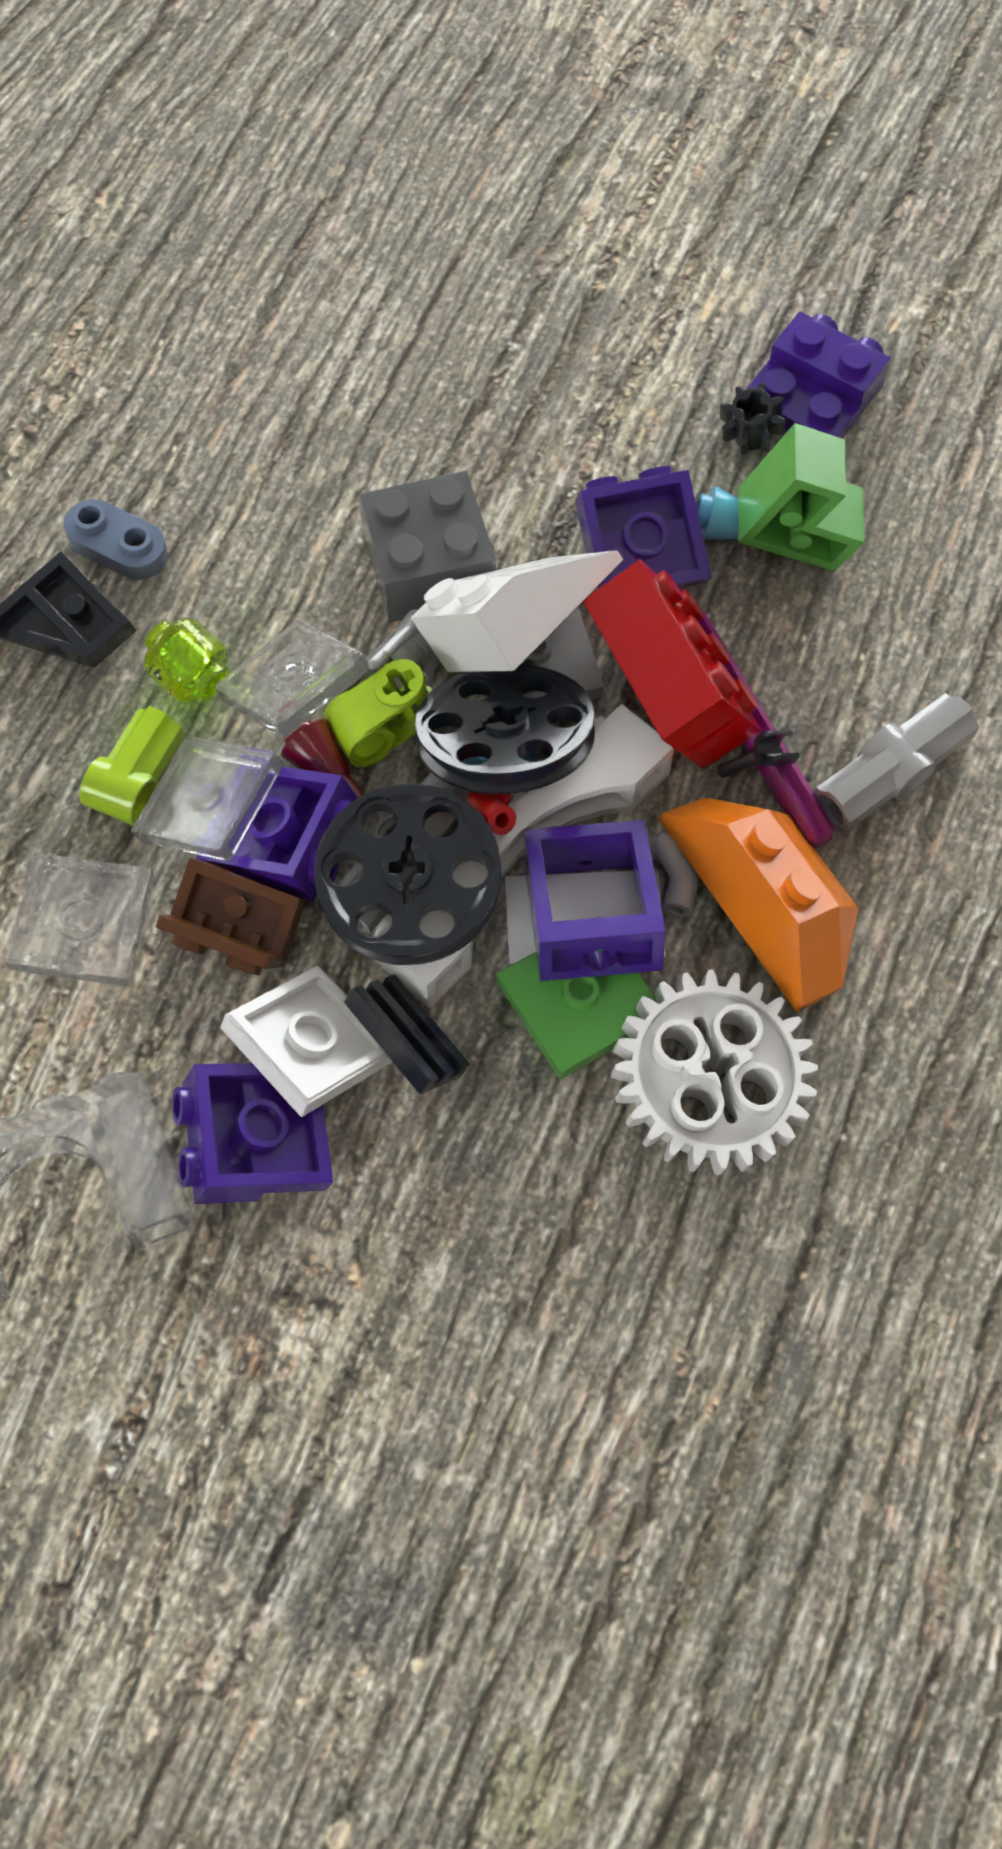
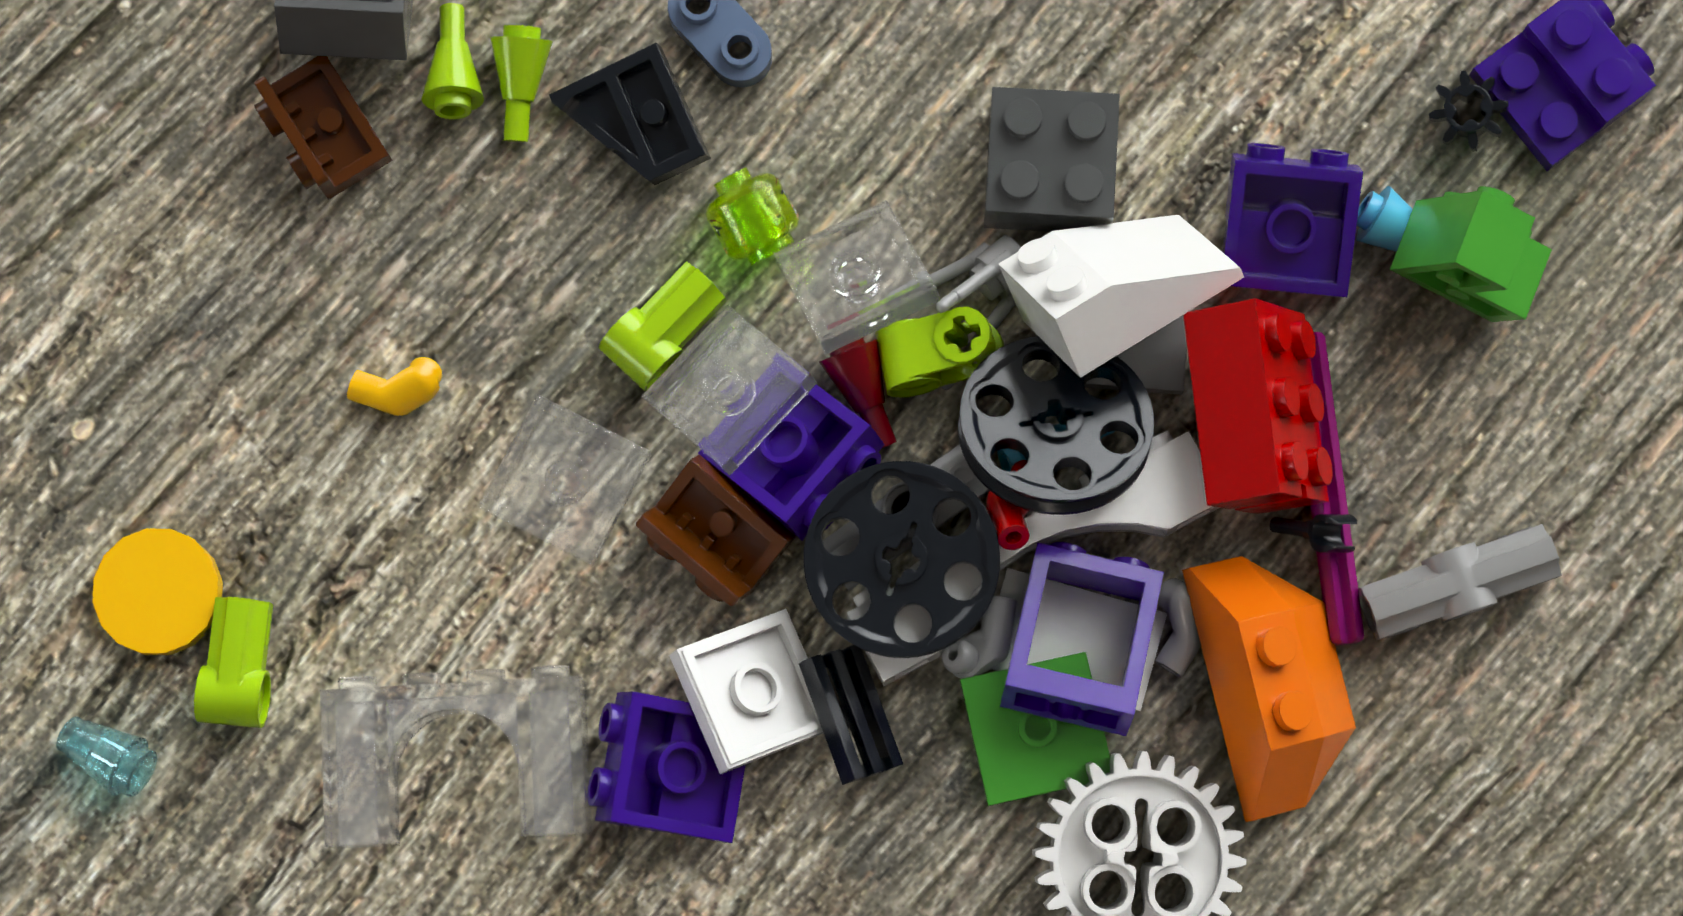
camera: 25 degrees right, 15 degrees up
none -> light grey arm [942,596,1017,679]

